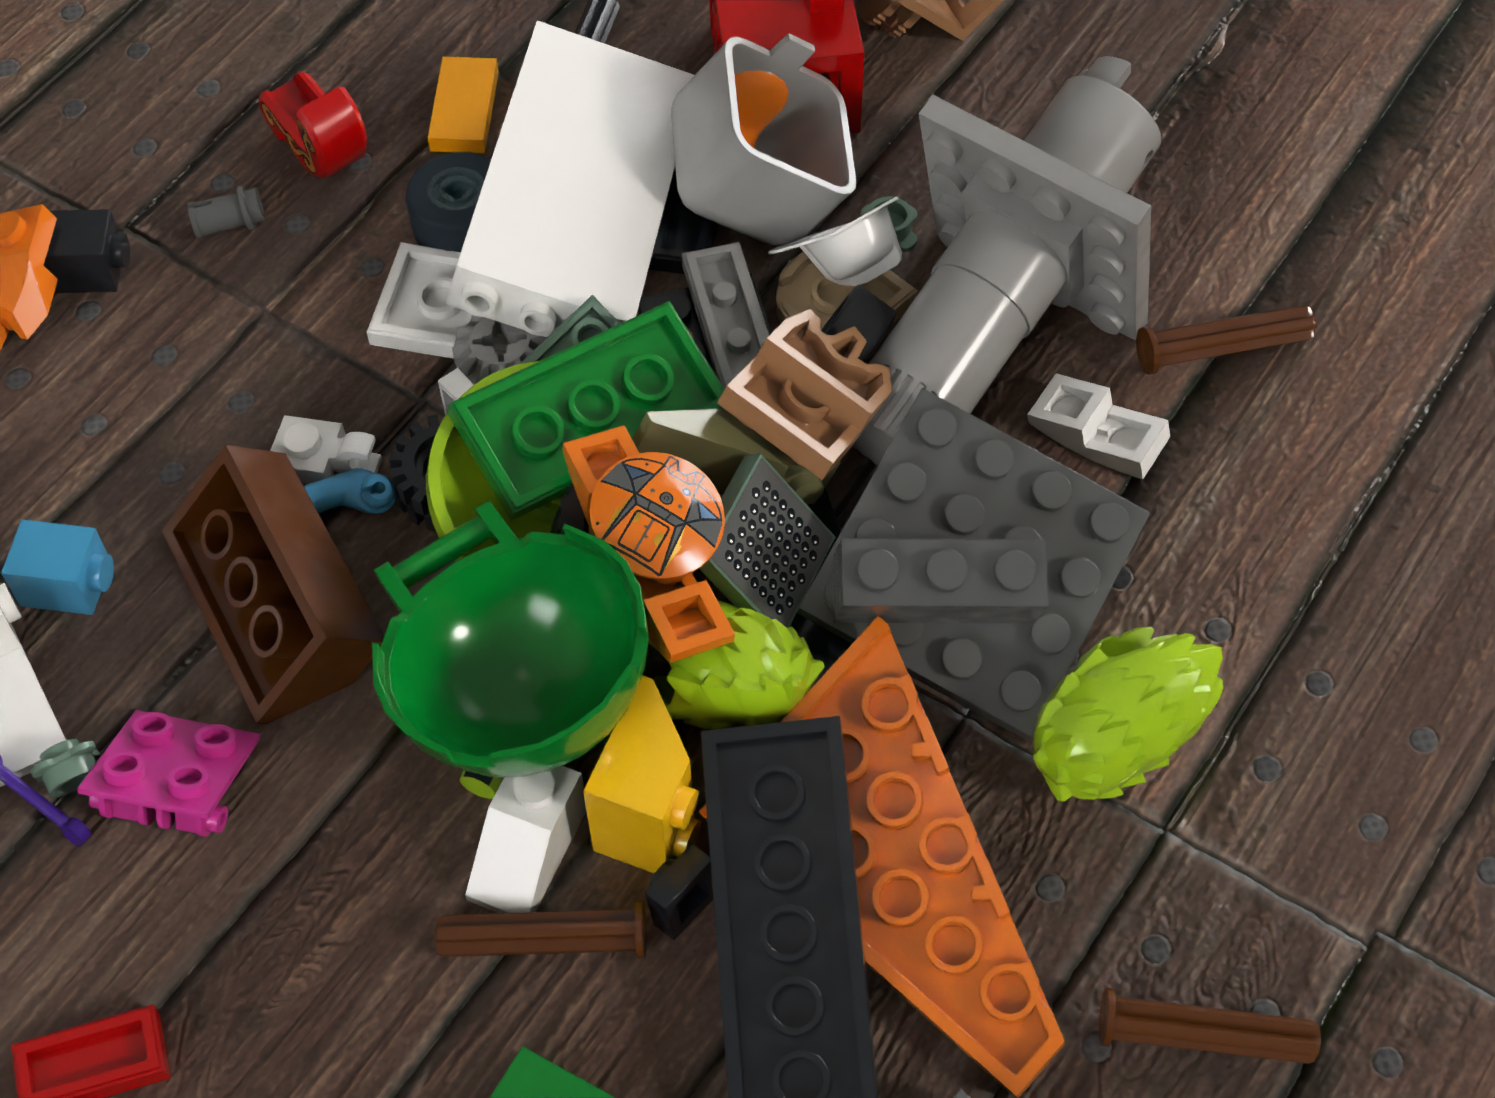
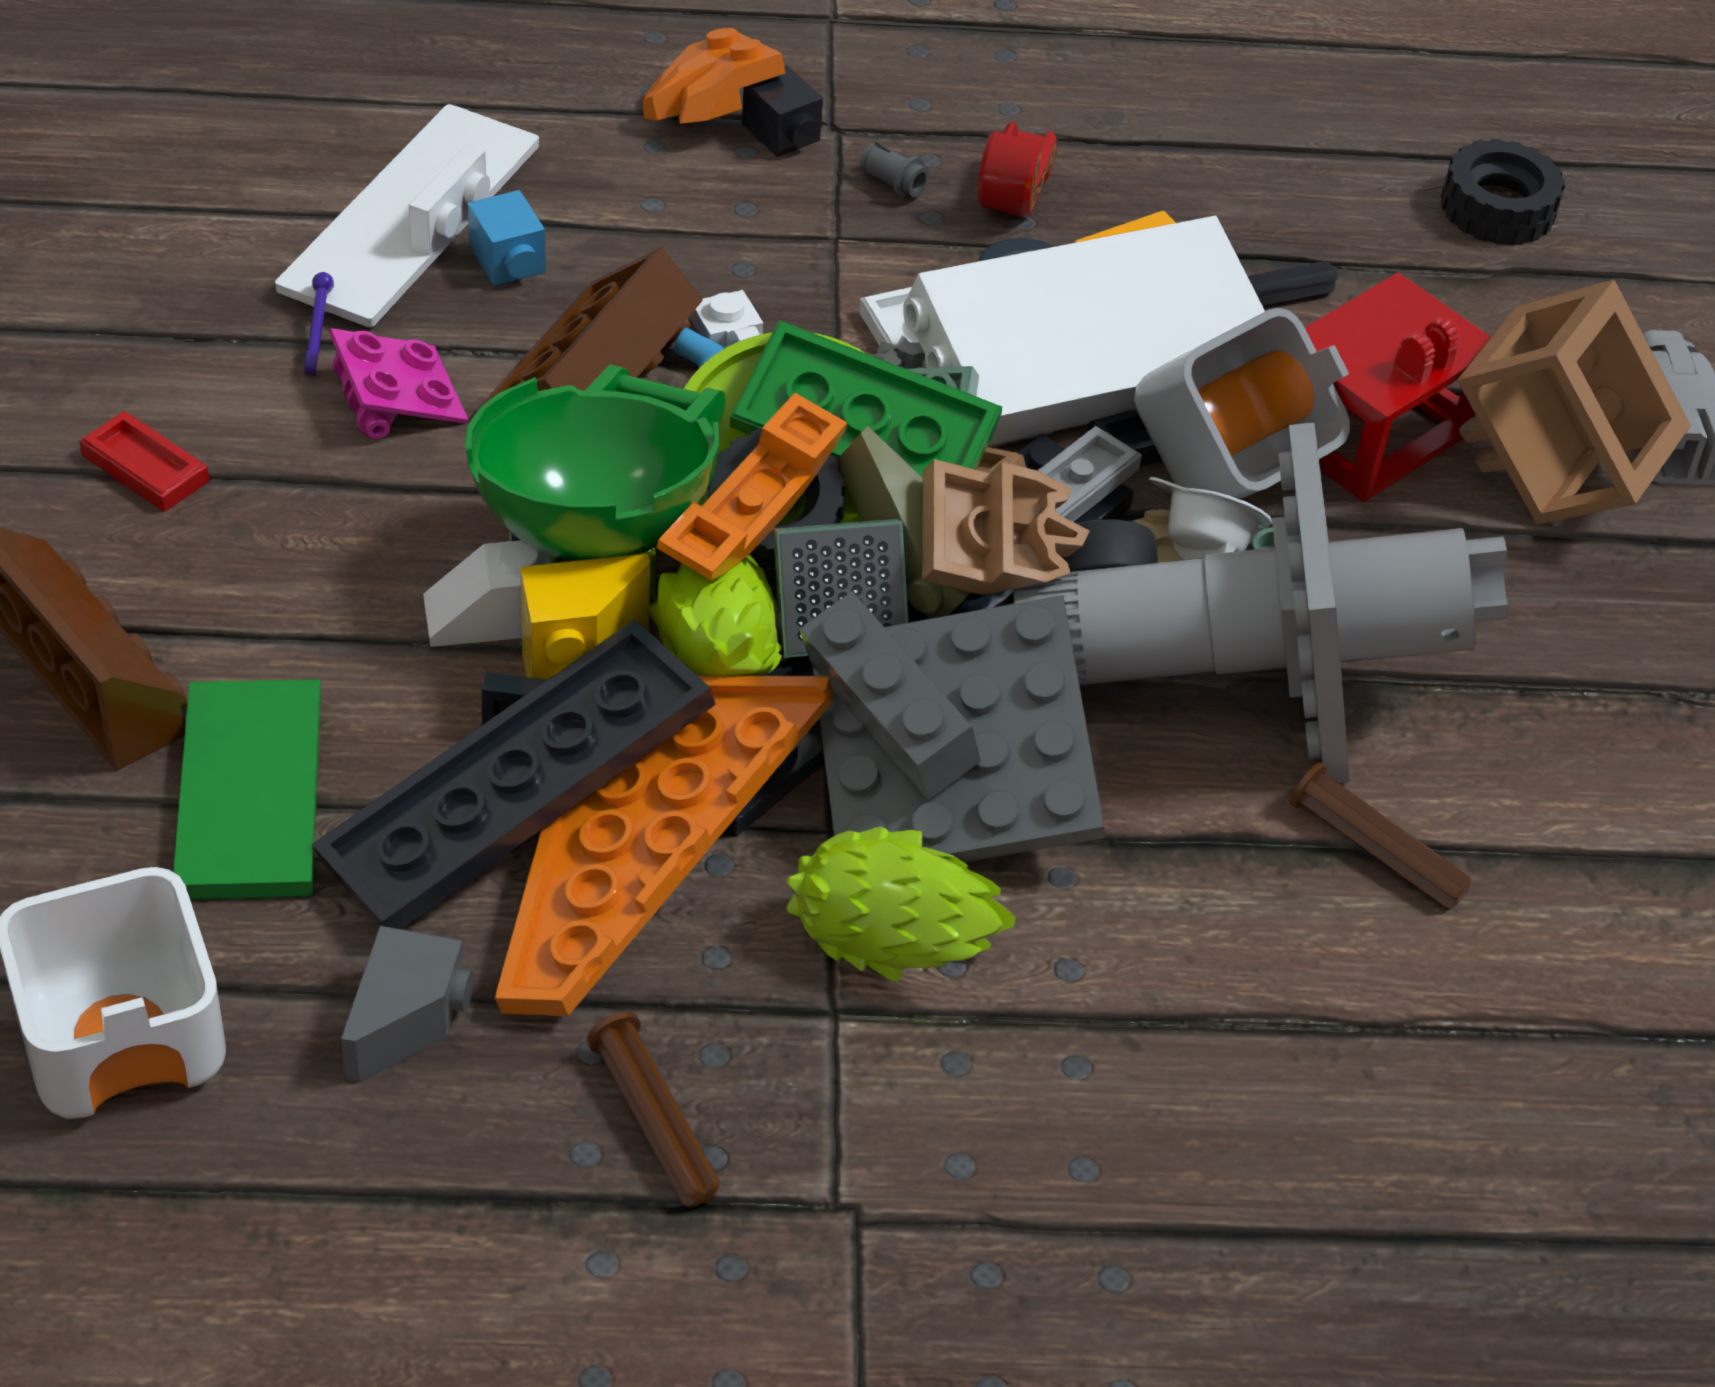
camera: 50 degrees right, 10 degrees down
sand green plate [30,739,101,797] -> none
reddish brown axle [434,901,647,958] -> none
orange dish [589,452,725,585] -> none
white slope [1027,373,1170,479] -> none

